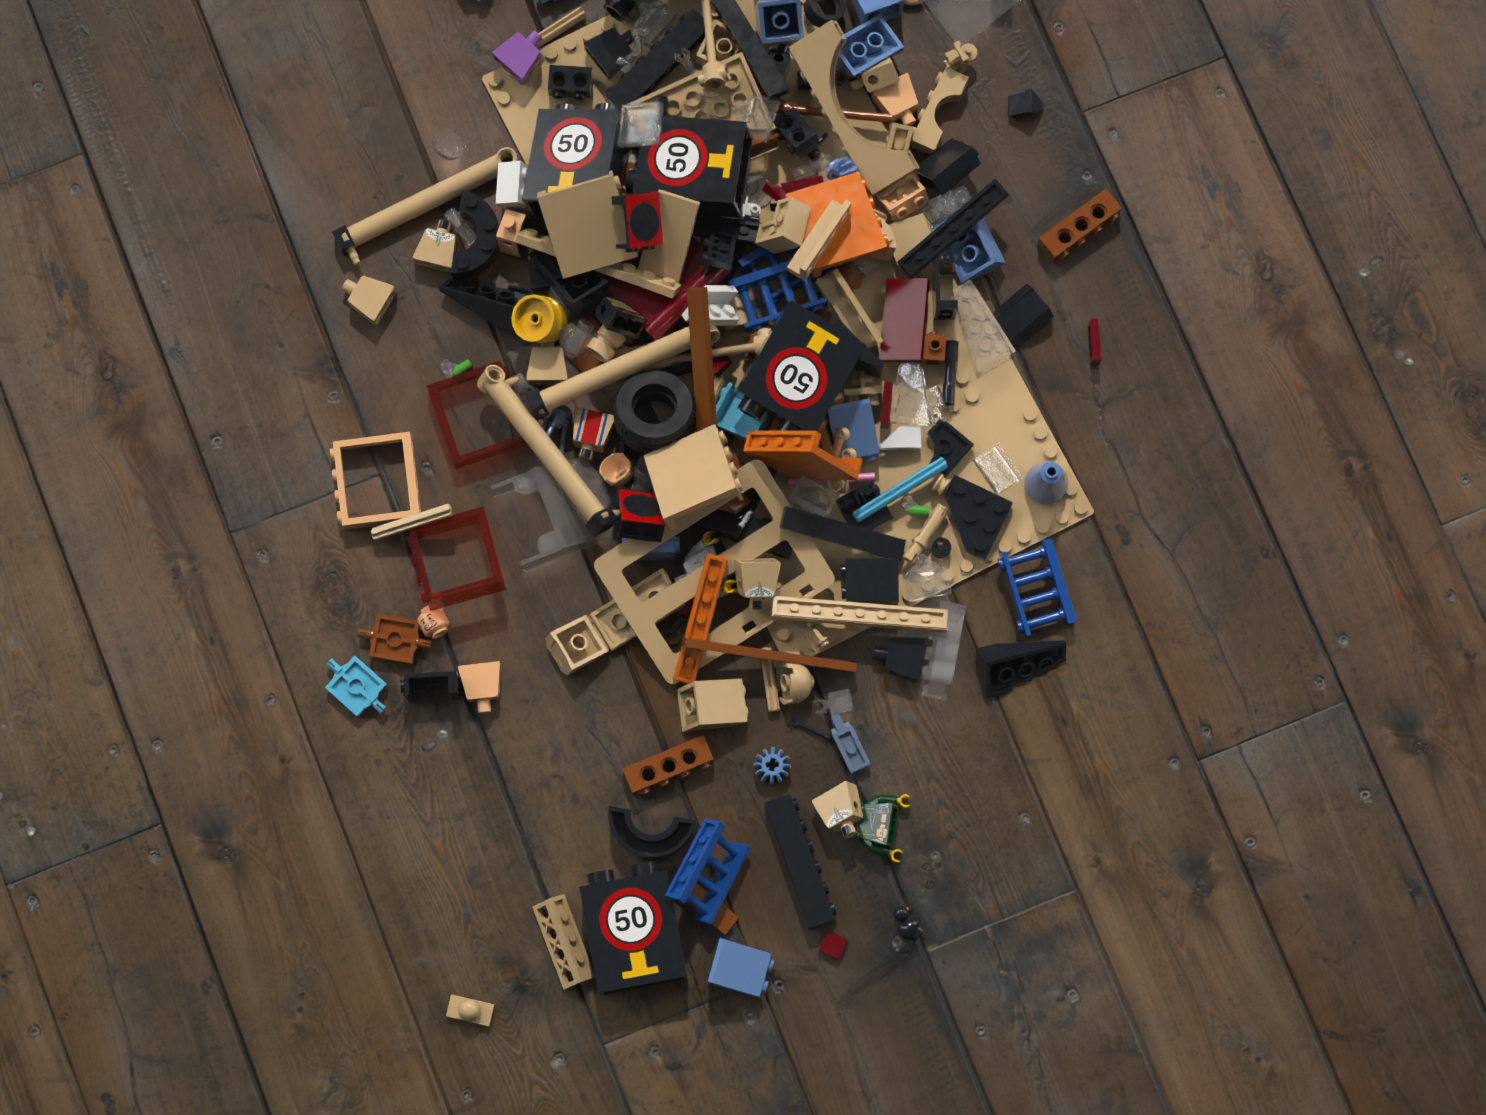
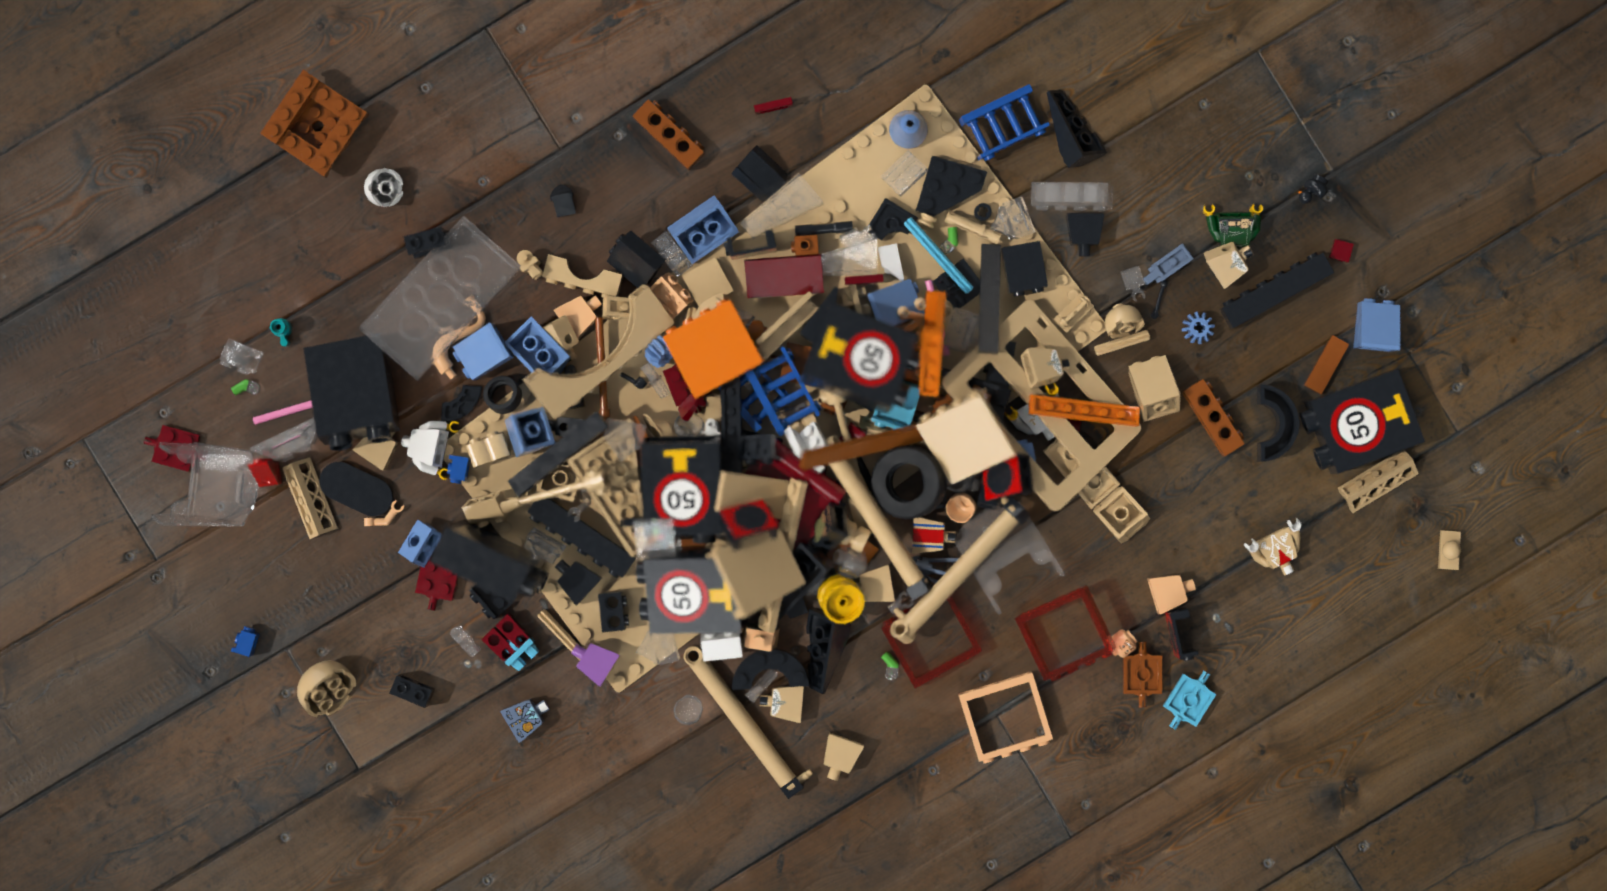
camera: 100 degrees left, 10 degrees up
tan axle [371,504,453,540] -> none
clear arm [616,27,646,72] -> none
blue fence [665,818,751,925] -> none
dark orange tile [682,638,857,672] -> none
tan panel [755,197,810,254] -> none
tan tile [772,596,948,633] -> none
black brick [773,107,821,160] -> none
tan fence [787,199,851,281] -> none
black tile [897,178,1010,278] -> none
none -> clear slope [636,631,681,665]
none -> tan torso [1244,518,1301,575]

